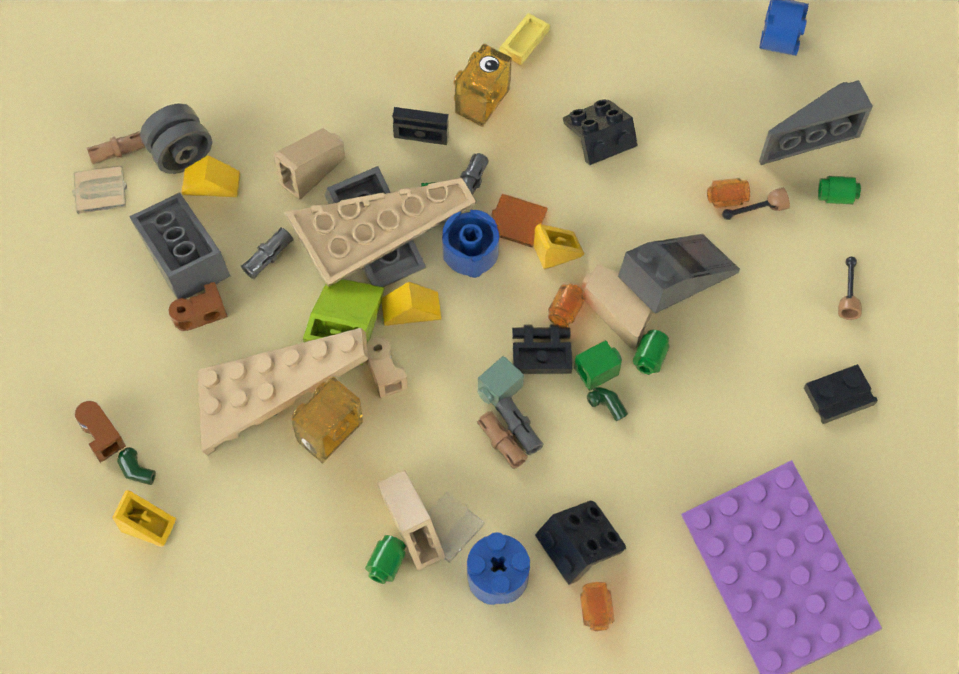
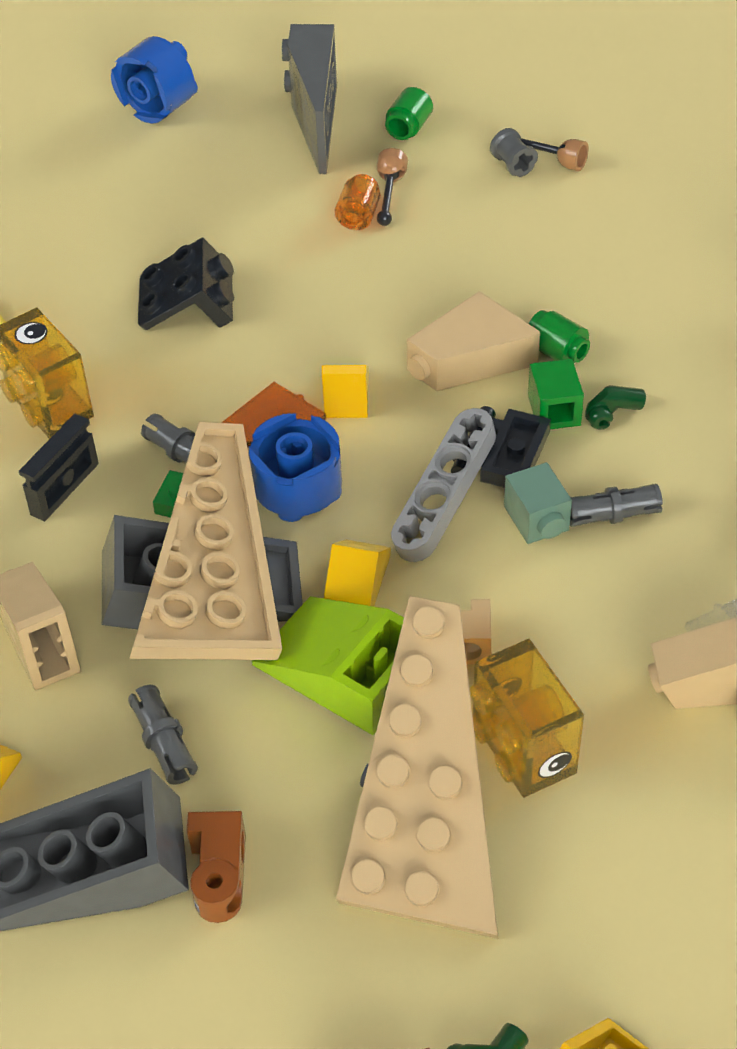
camera: 65 degrees left, 15 degrees down
medium nougat pin [477,411,528,469] -> none
clear orange brick [548,283,586,327] -> none
dark grey slope [618,234,740,314] -> none
black plate [804,364,878,424] -> none
none -> light grey beam [391,408,496,562]
none -> dark grey bush [490,128,538,177]

